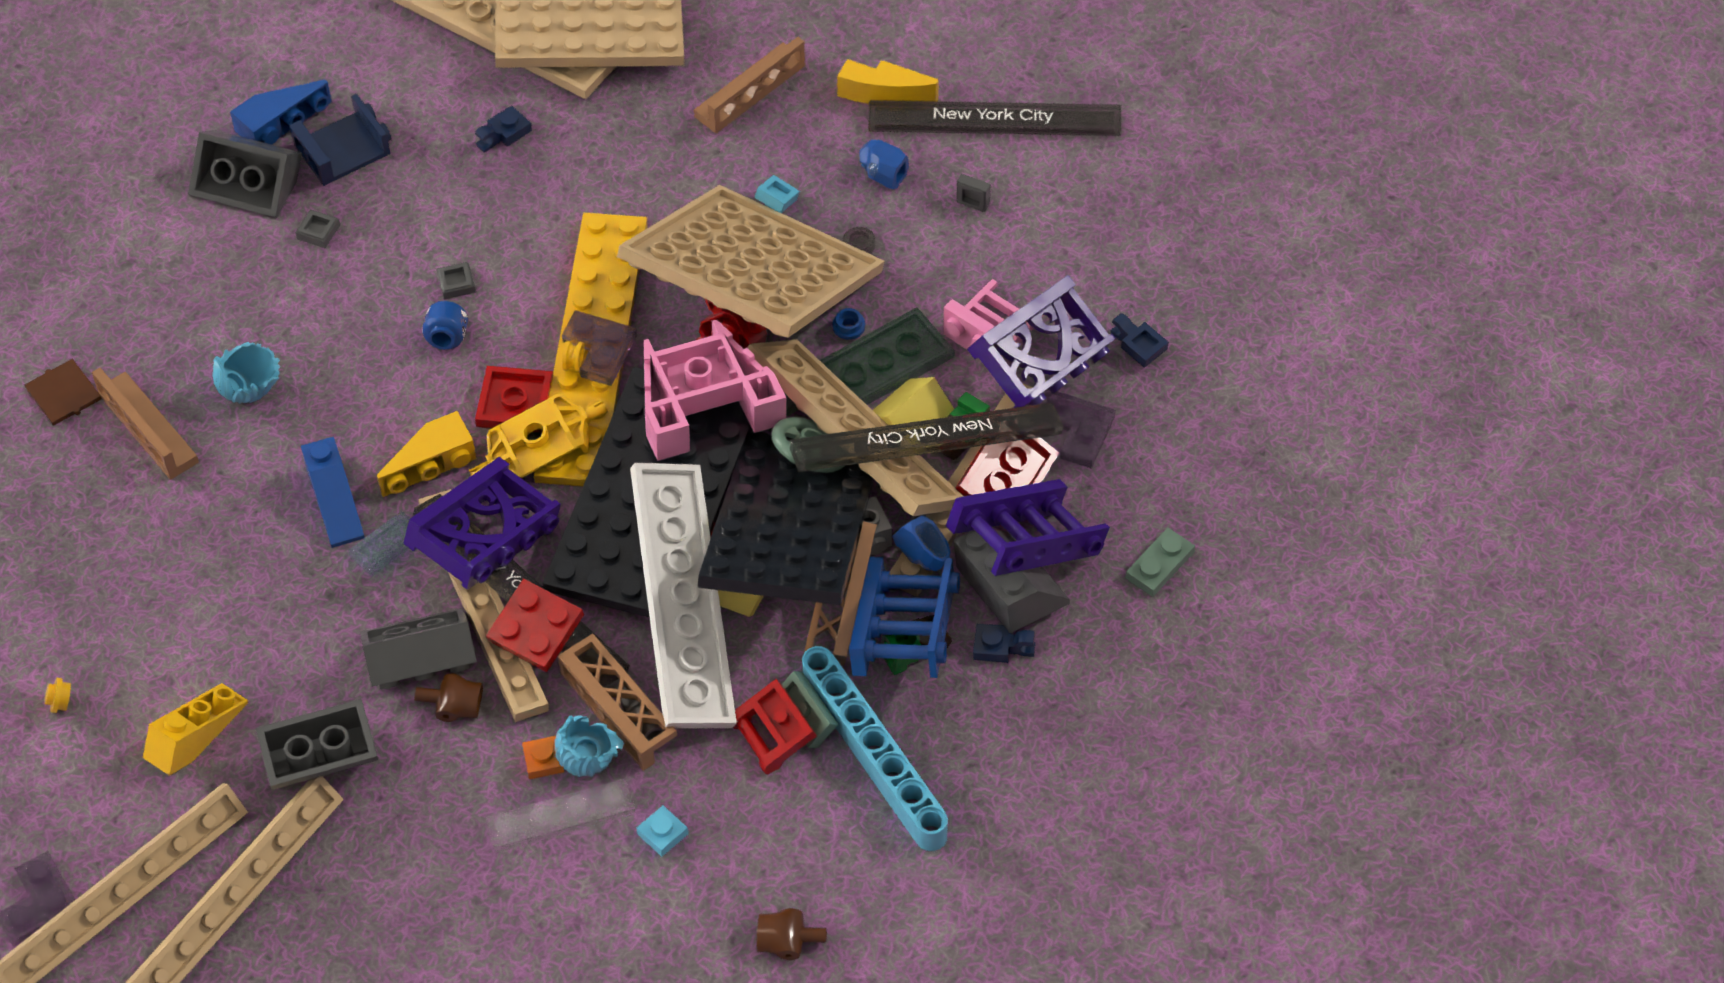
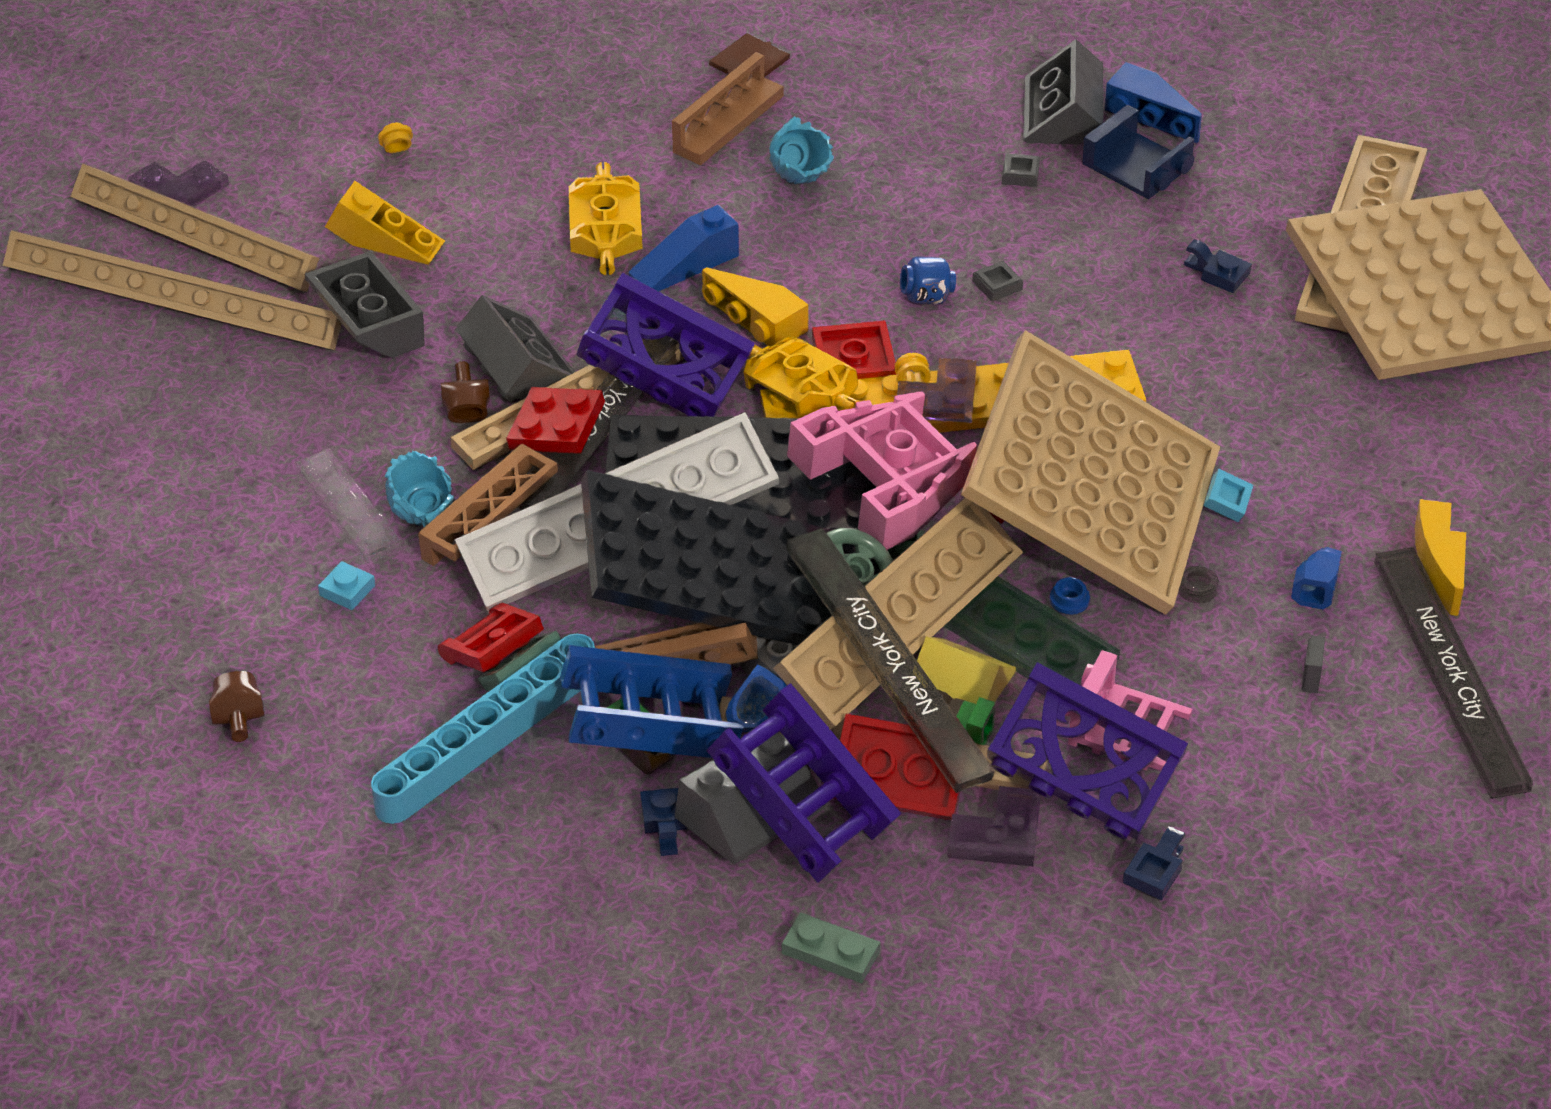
camera: 75 degrees right, 10 degrees down
medium nougat fence [694,37,805,134] -> none
none -> yellow plate [568,162,643,275]

